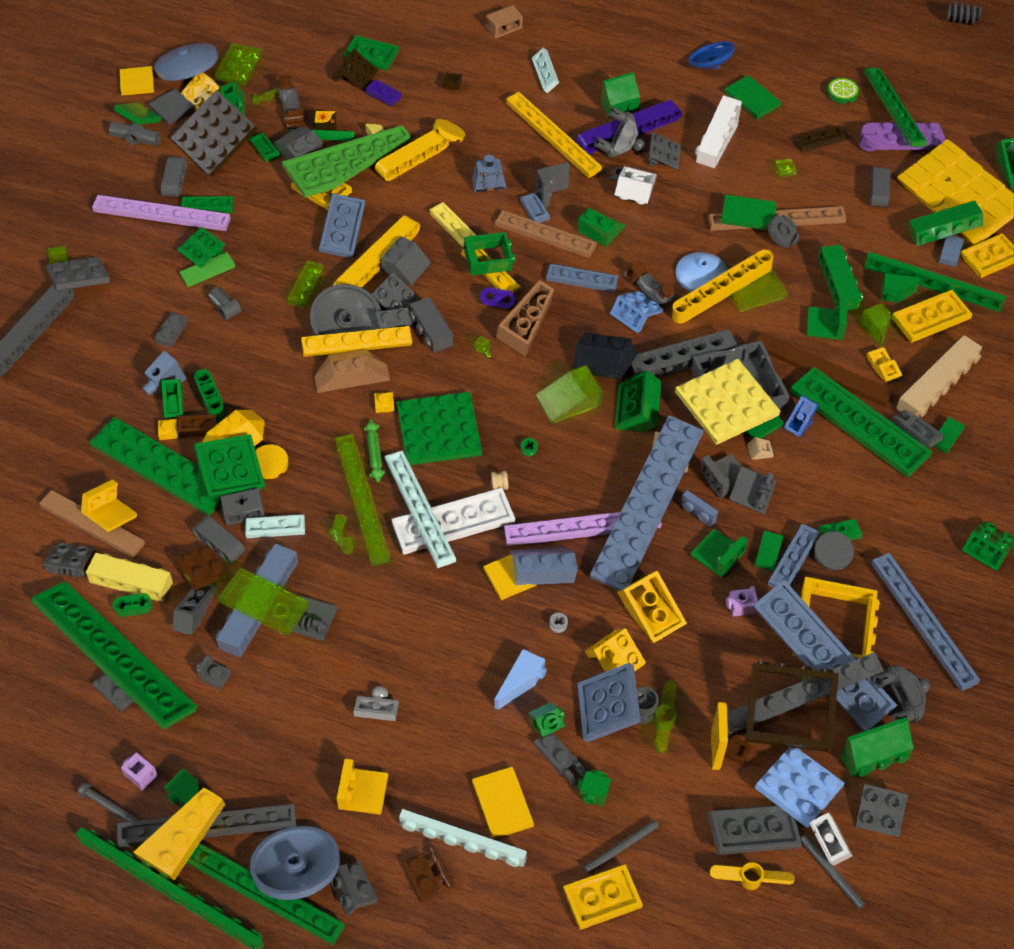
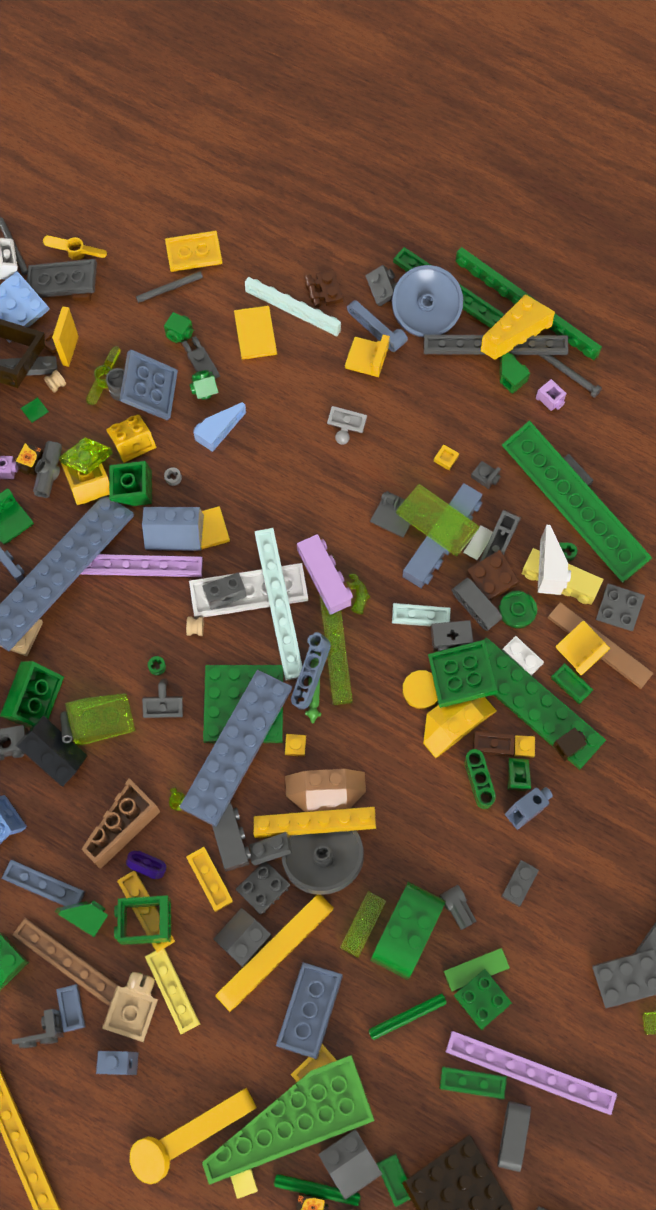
camera: 170 degrees left, 15 degrees up
none -> brick [15,443,43,475]
none -> green sticker [21,397,49,423]
none -> dark grey piece [33,441,62,498]
none -> tan wheel [44,370,66,393]
none -> green slope [55,901,108,937]
none -> clear neon green plate [59,437,113,474]
none -> dark grey piece [60,711,72,743]
none -> tan plate [102,972,158,1042]
none -> green slope [109,461,152,506]
none -> dark grey plate [142,678,183,718]
none -> sand blue plate [180,670,292,827]
none -> yellow plate [186,847,233,912]
none -> dark grey brick [202,572,247,610]
none -> sand blue beam [291,632,331,709]
none -> lavender brick [297,534,353,615]
none -> sand blue beam [347,300,408,352]
none -> green axle [368,994,447,1040]
none -> green brick [370,881,446,980]
none -> yellow plate [434,445,459,470]
none -> white sticker [463,525,493,560]
none -> green tile [498,590,537,628]
none -> white plate [502,636,544,676]
none -> white slope [538,525,571,595]
none -> green tile [551,663,593,704]
none -> dark brown brick [553,728,587,761]

